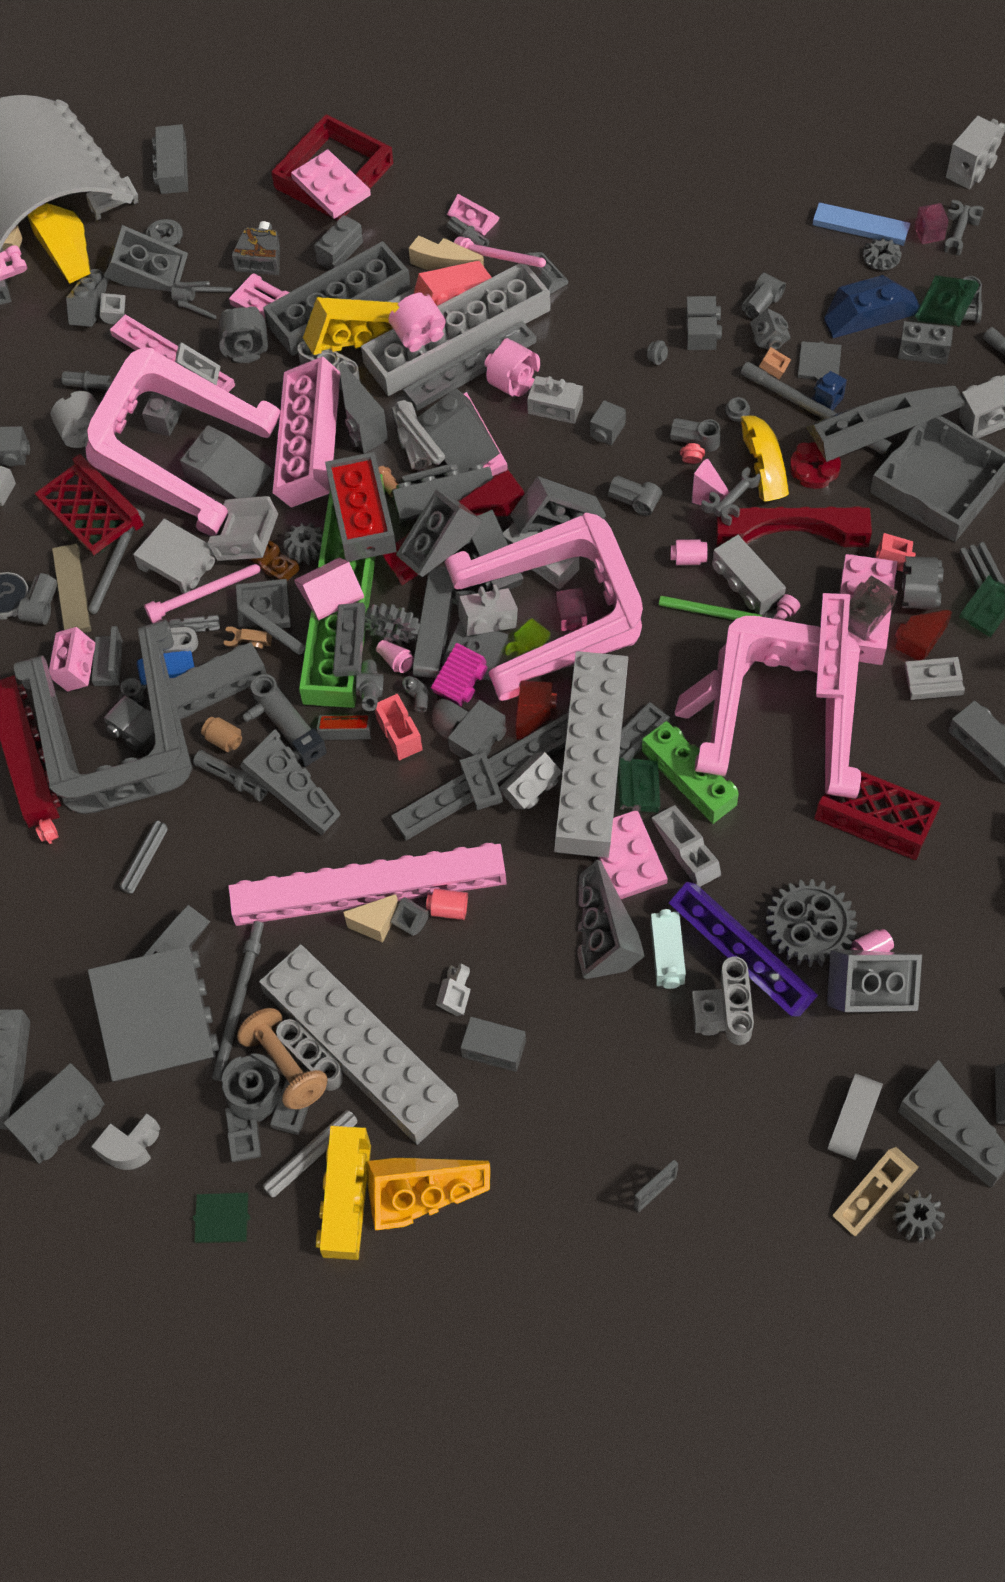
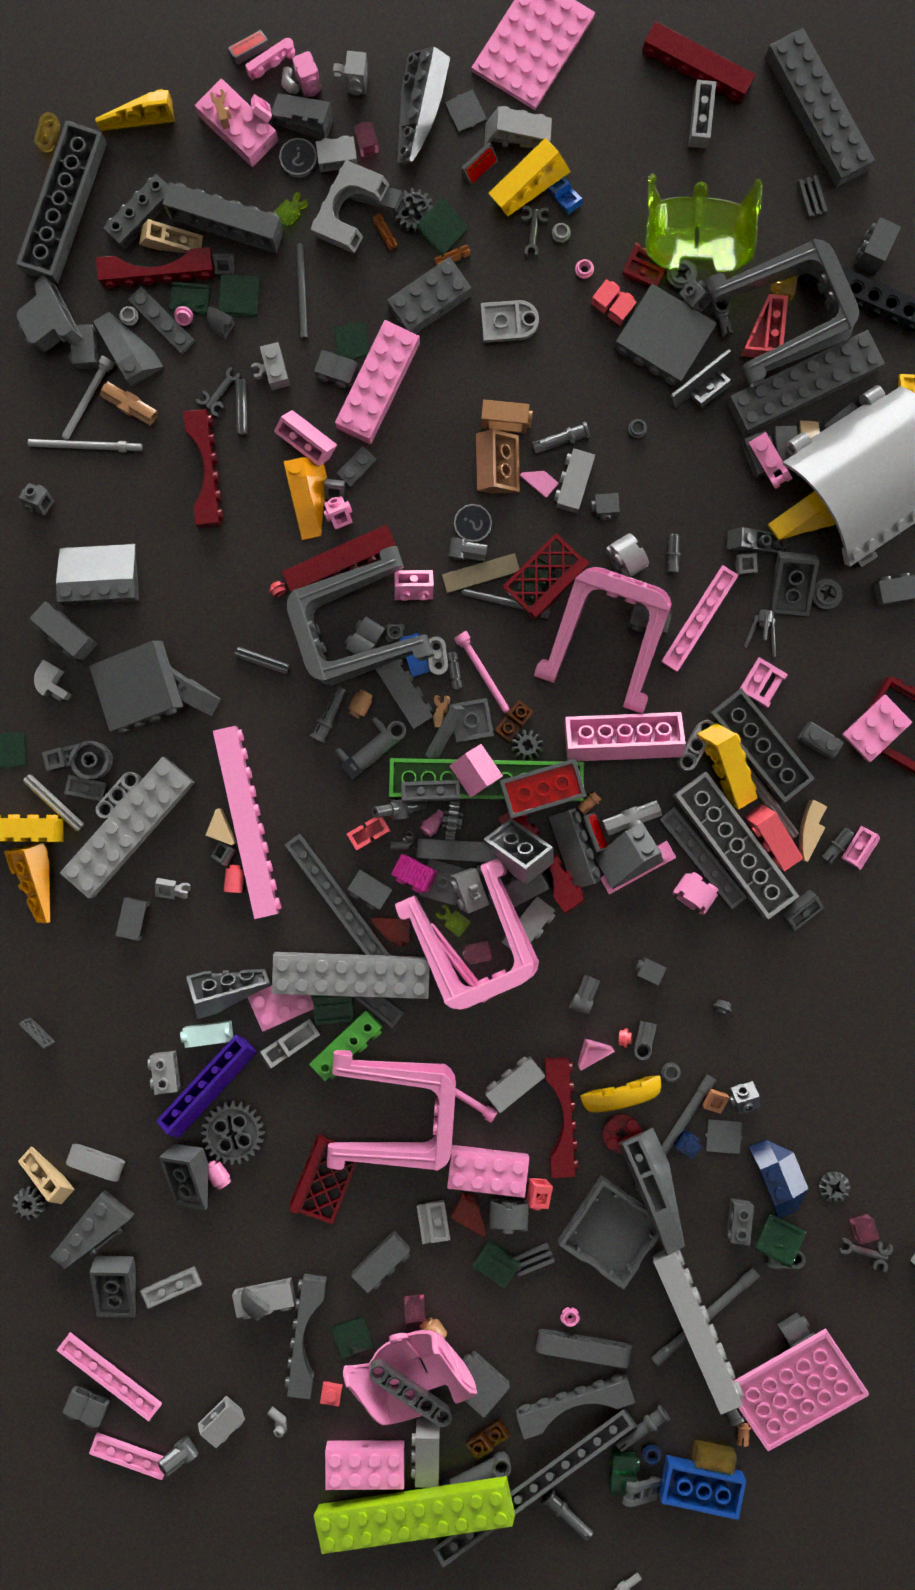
camera: 85 degrees right, 25 degrees up
dark grey panel [92,626,123,686] -> none
light grey panel [133,519,216,594] -> none
light grey slope [175,342,220,385] -> none
dark grey slope [180,426,273,499] -> none
light grey panel [208,496,278,561] -> none
dark grey bar [212,921,264,1081] -> none
dark grey brick [218,306,268,363] -> none
torso [232,221,280,275] -> none
medium nougat hose [237,1008,328,1109] -> none
dark grey wing [240,729,341,836] -> none
slope [317,714,372,740] -> none
dark grey slope [339,363,388,454] -> none
bright pink brick [389,293,446,352] -> none
light grey axle [396,407,445,465] -> none
dark grey brick [432,699,469,739] -> none
bright pink piece [454,237,546,268] -> none
dark grey plate [460,752,503,810] -> none
light grey brick [499,752,562,809] -> none
dark grey wedge [510,476,606,534] -> none
light grey brick [528,376,583,424] -> none
bright green bar [659,596,762,620] -> none
bright pink brick [671,540,707,565] -> none
bright pink slope [675,670,721,719] -> none
dark grey piece [686,296,722,350] -> none
dark grey bar [701,467,761,526] -> none
light grey beam [720,957,754,1045] -> none
dark grey piece [742,272,786,319] -> none
medium blue tile [813,203,910,246] -> none
bright pink plate [816,593,850,699] -> none
clear smoke brick [848,575,898,641] -> none

